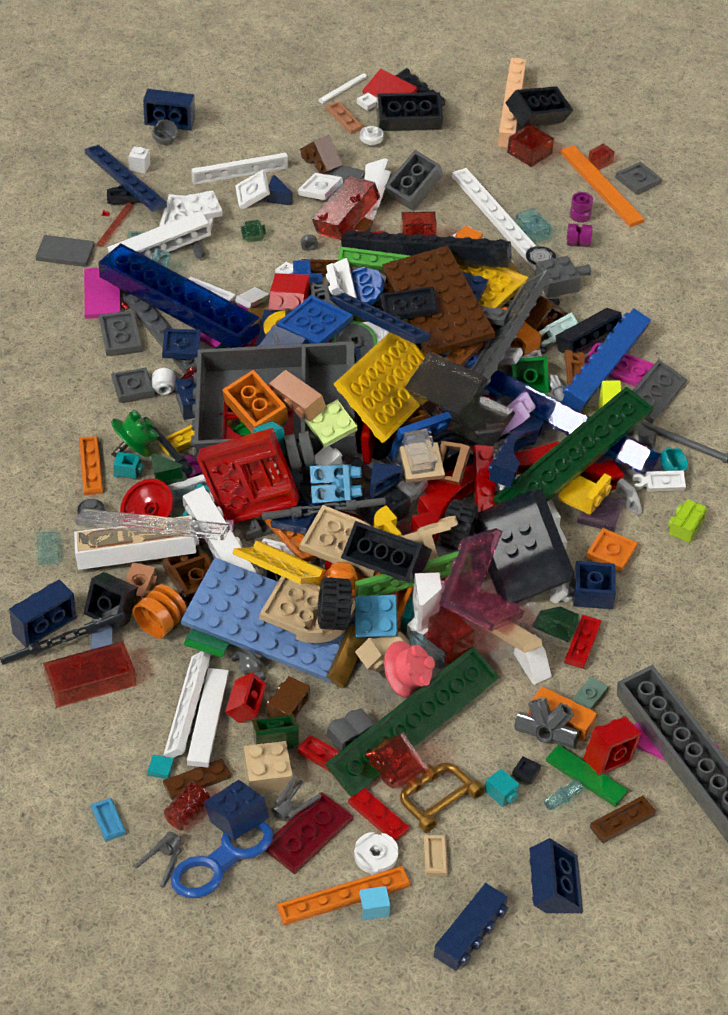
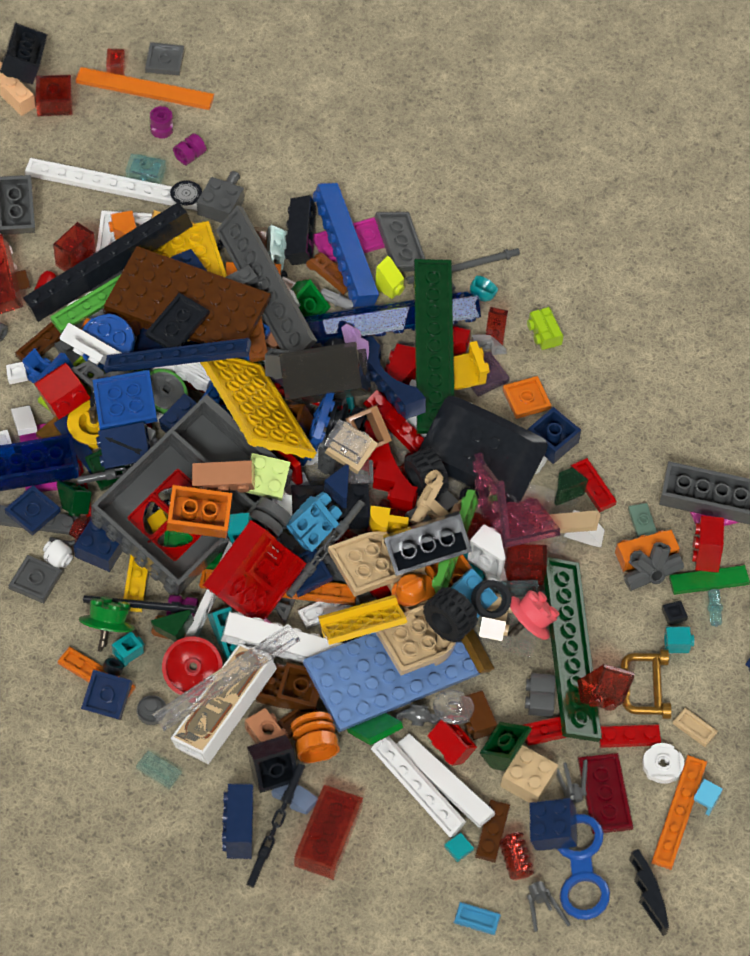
camera: 50 degrees left, 10 degrees up
white plate [633,471,686,492] -> none
none -> dark blue plate [81,670,133,720]
none -> black tile [103,658,124,676]
none -> clear tile [433,689,474,725]
none -> black tyre [471,580,512,618]
none -> clear red tile [486,307,508,345]
none -> black slope [629,849,669,936]

